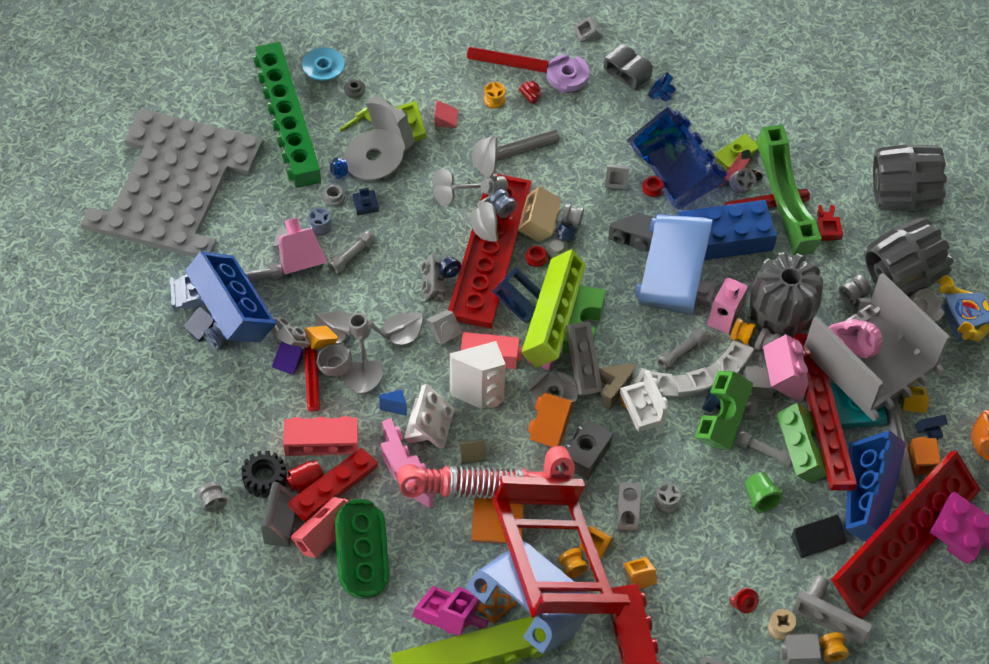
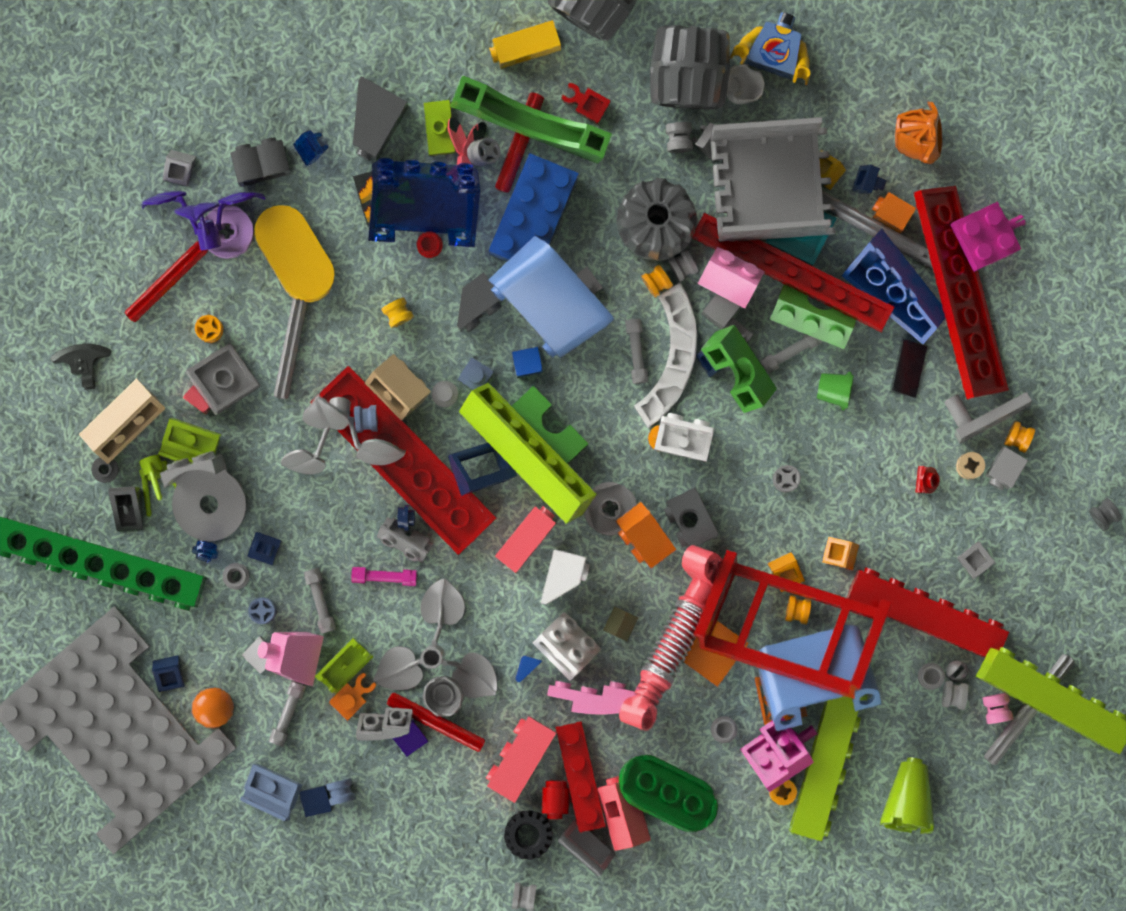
camera: 55 degrees left, 30 degrees up
blue brick [185,251,277,342] -> none
medium azure dish [302,47,345,81] -> none
light orange slope [305,326,338,349] -> none
light grey brick [426,310,463,344] -> none
red plate [519,81,542,104] -> none
red plate [525,245,548,267] -> none
dark blue plate [555,224,577,243] -> none
light grey wheel [561,203,584,229] -> none
light grey plate [565,321,603,396] -> none
dark tan slope [599,363,636,410] -> none
light grey tile [605,164,629,190] -> none
light grey leg [617,482,642,531] -> none
bright pink torso [707,278,748,334] -> none
bright pink hair [828,319,883,359] -> none
none -> pearl dark grey piece [50,344,111,390]
none -> tan brick [79,378,166,464]
none -> dark grey slope [108,486,143,531]
none -> dark purple plant [141,191,266,250]
none -> dark blue slope [152,655,185,692]
none -> light grey tile [185,343,261,415]
none -> orange hair [192,688,234,728]
none -> yellow tile [254,205,334,302]
none -> lime hinge [315,638,373,695]
none -> orange plate [329,673,377,721]
none -> dark pink bar [351,567,417,586]
none -> dark grey slope [353,76,409,161]
none -> yellow wheel [381,297,414,329]
none -> sand blue plate [457,357,494,390]
none -> yellow brick [489,20,561,69]
none -> blue slope [512,347,543,378]
none -> light grey plate [711,716,738,743]
none -> light orange wheel [769,780,797,806]

